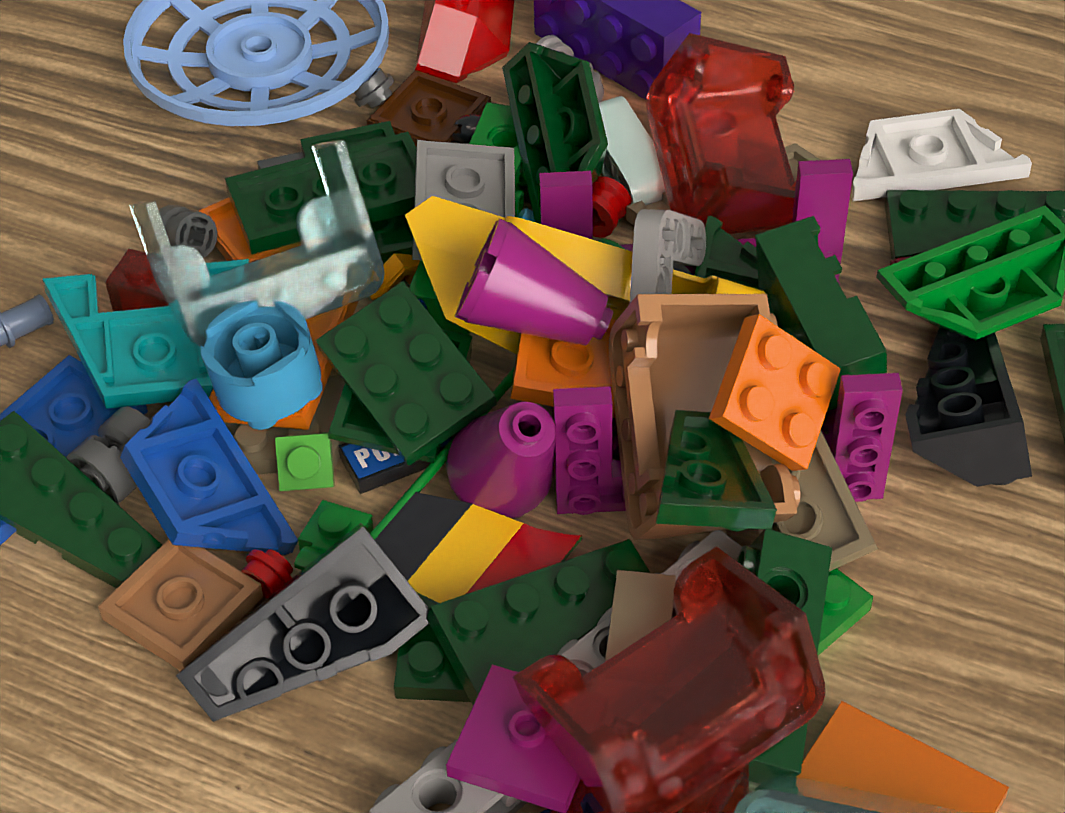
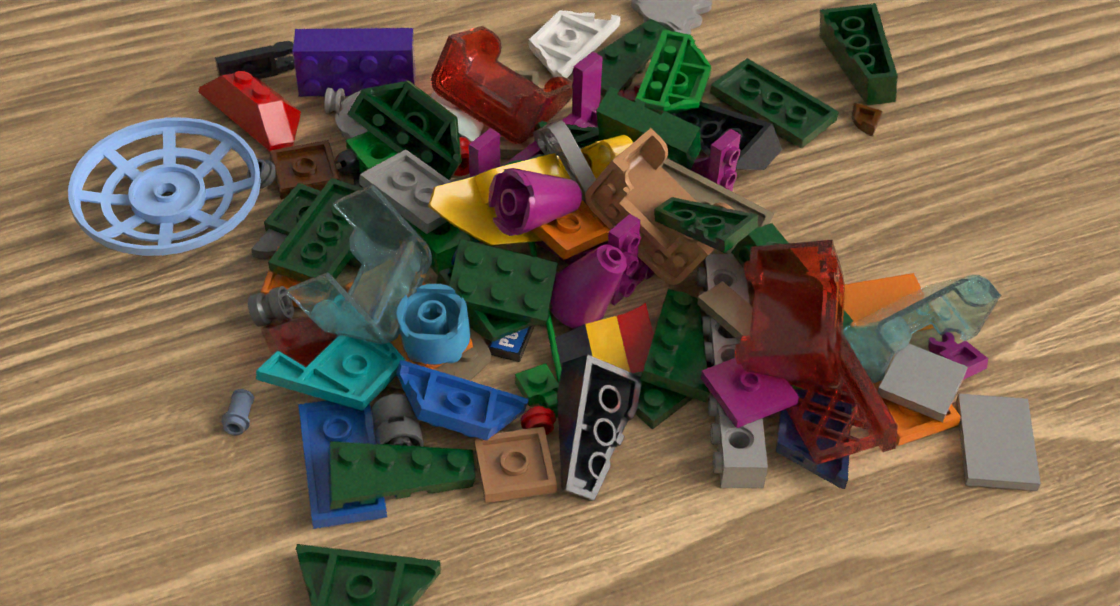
camera: 50 degrees left, 0 degrees up
bright green plate [275,432,335,491] -> none
orange plate [709,314,841,471] -> none

